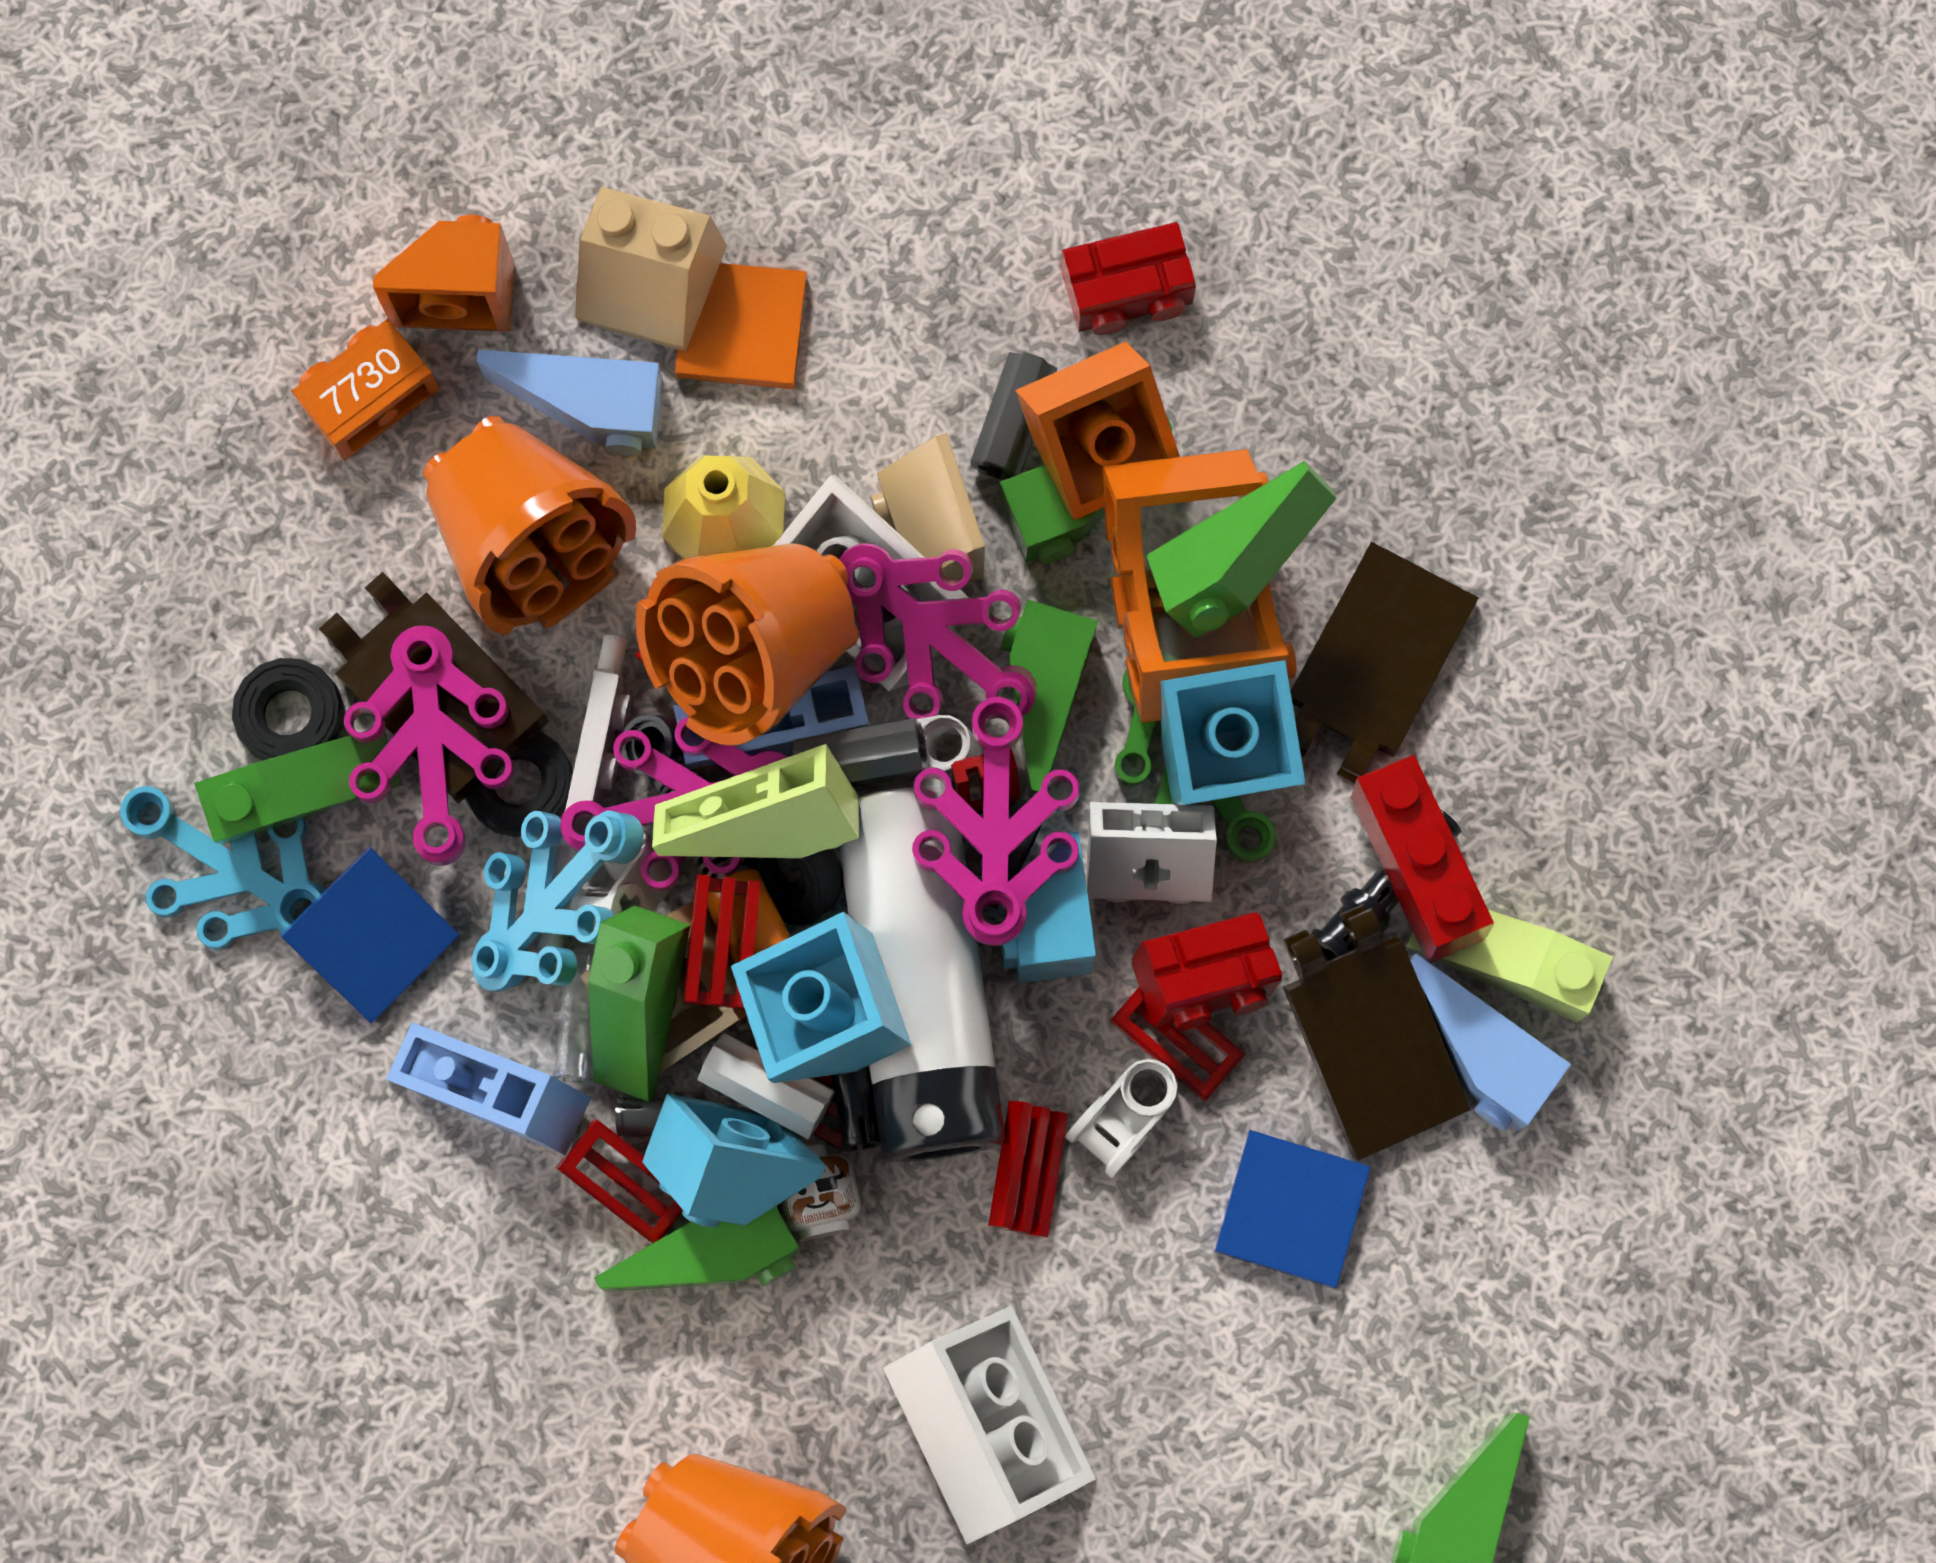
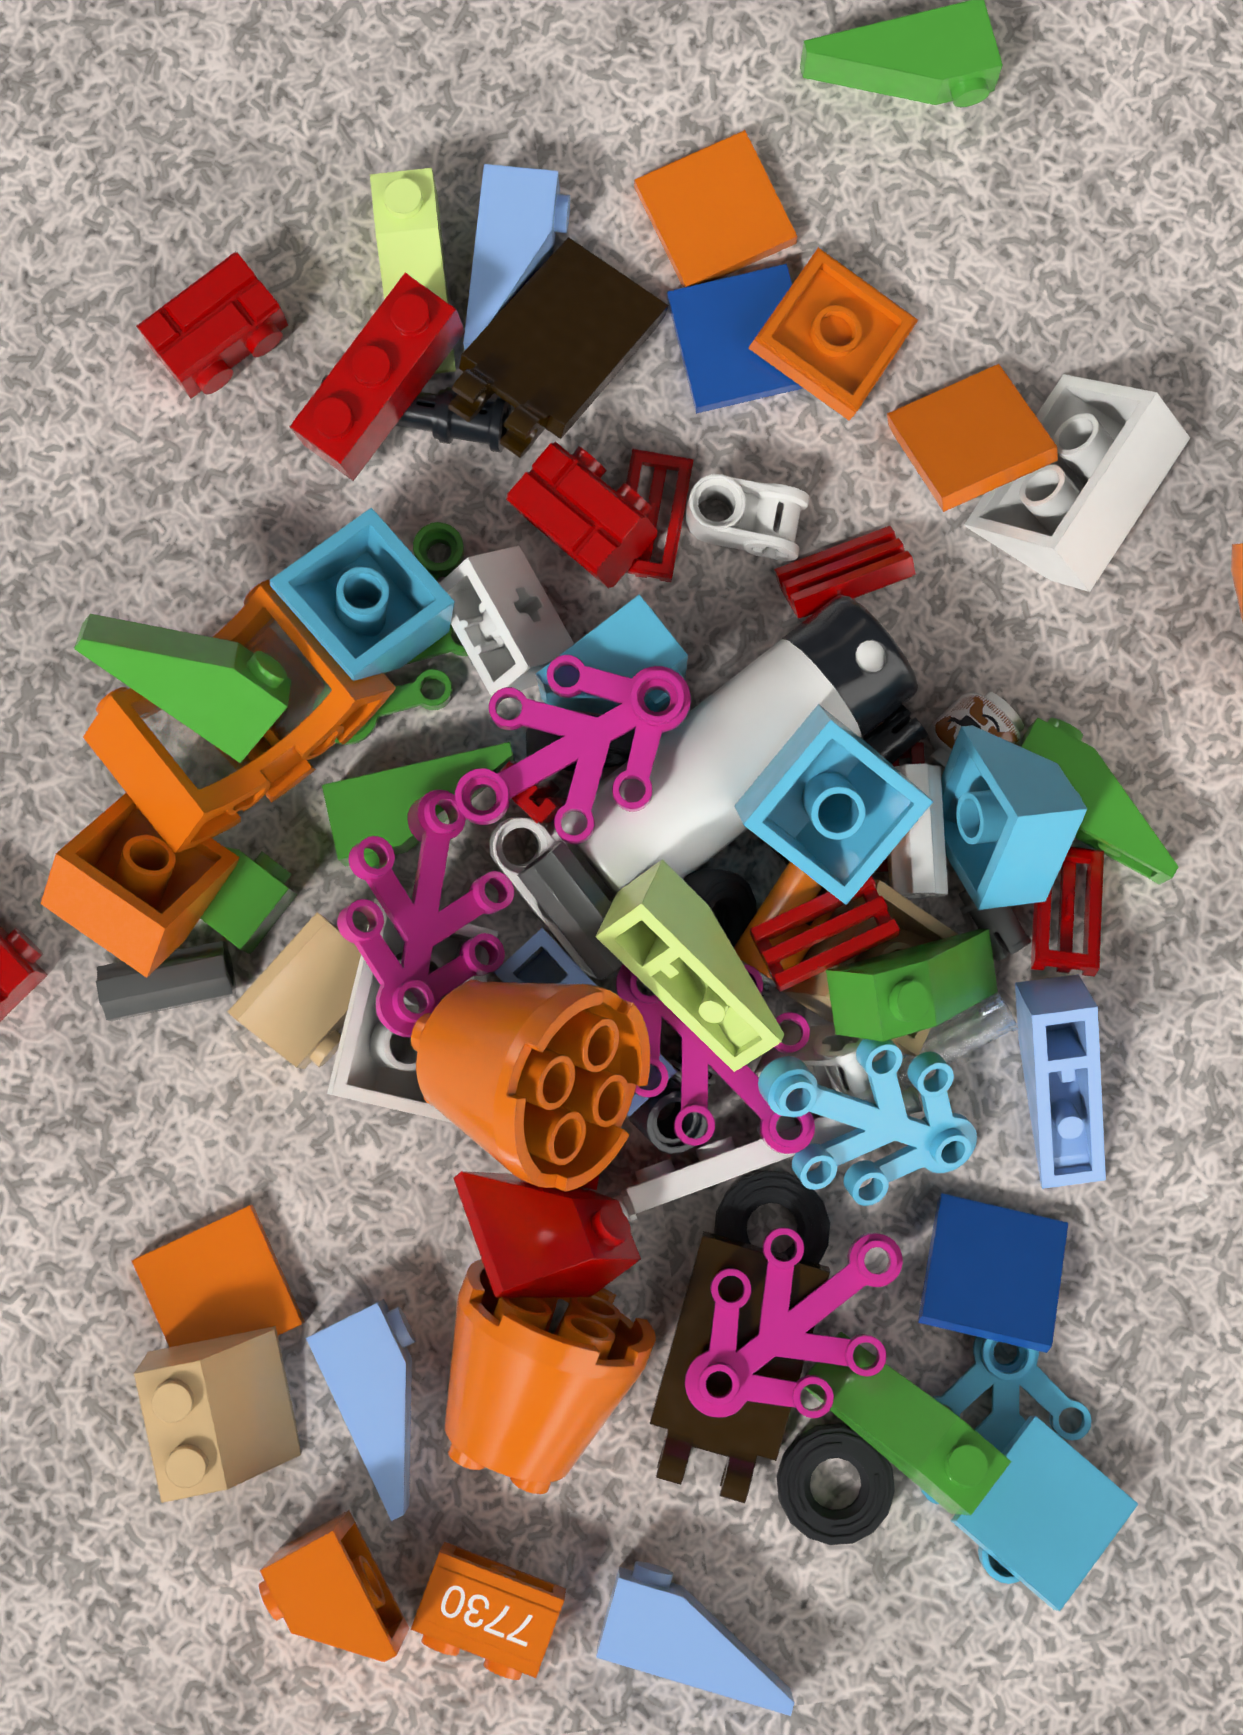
camera: 115 degrees left, 5 degrees up
light yellow cone [662,455,786,560] -> none
dark brown tile [1290,541,1479,784] -> none
none -> red brick [136,251,288,399]
none -> red slope [453,1171,641,1298]
none -> light blue slope [596,1561,794,1716]
none -> orange tile [634,130,798,288]
none -> orange tile [749,247,918,421]
none -> orange tile [887,364,1058,512]
none -> medium azure tile [950,1416,1138,1611]

